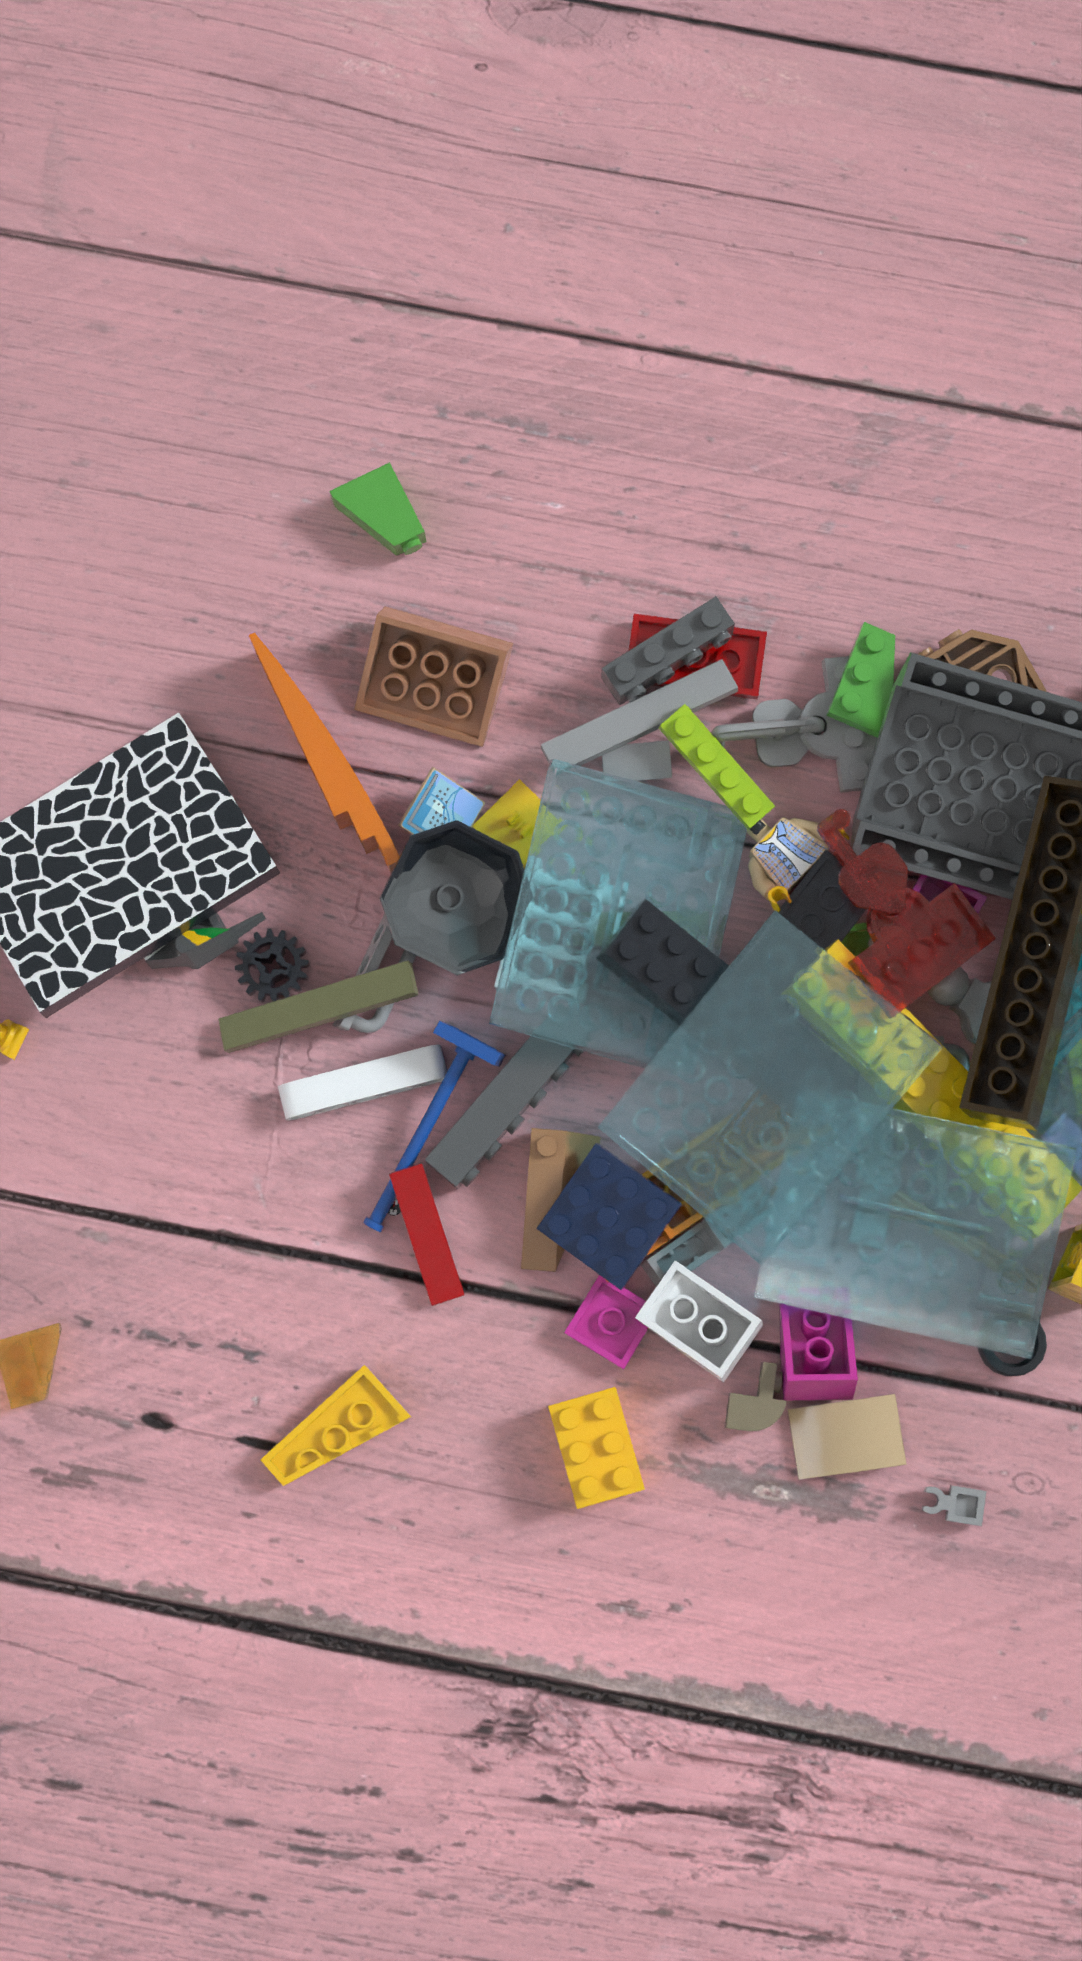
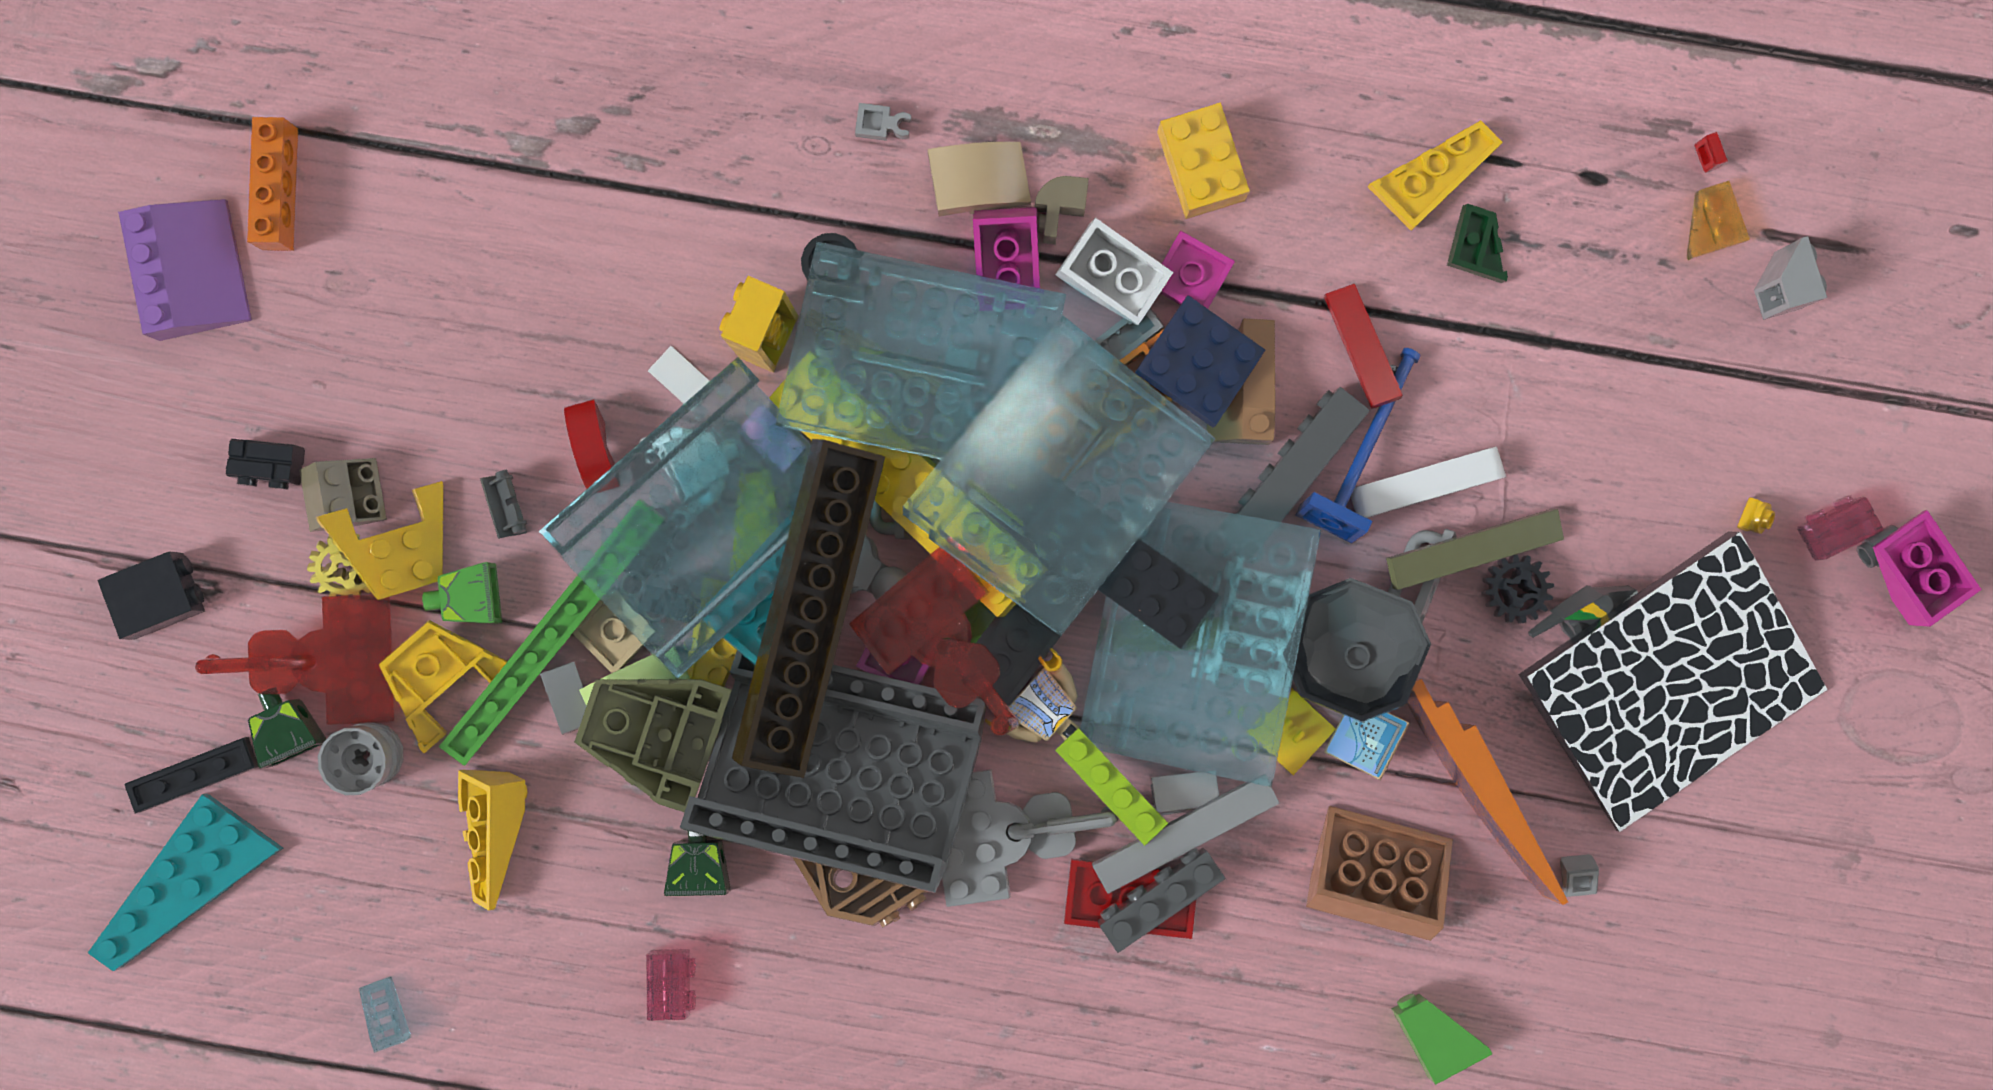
camera: 175 degrees right, 5 degrees up
bright green wing [826,622,895,738] -> none
none -> dark green wing [1447,203,1508,283]
none -> light grey slope [1560,854,1599,897]
none -> red tile [1694,132,1728,173]

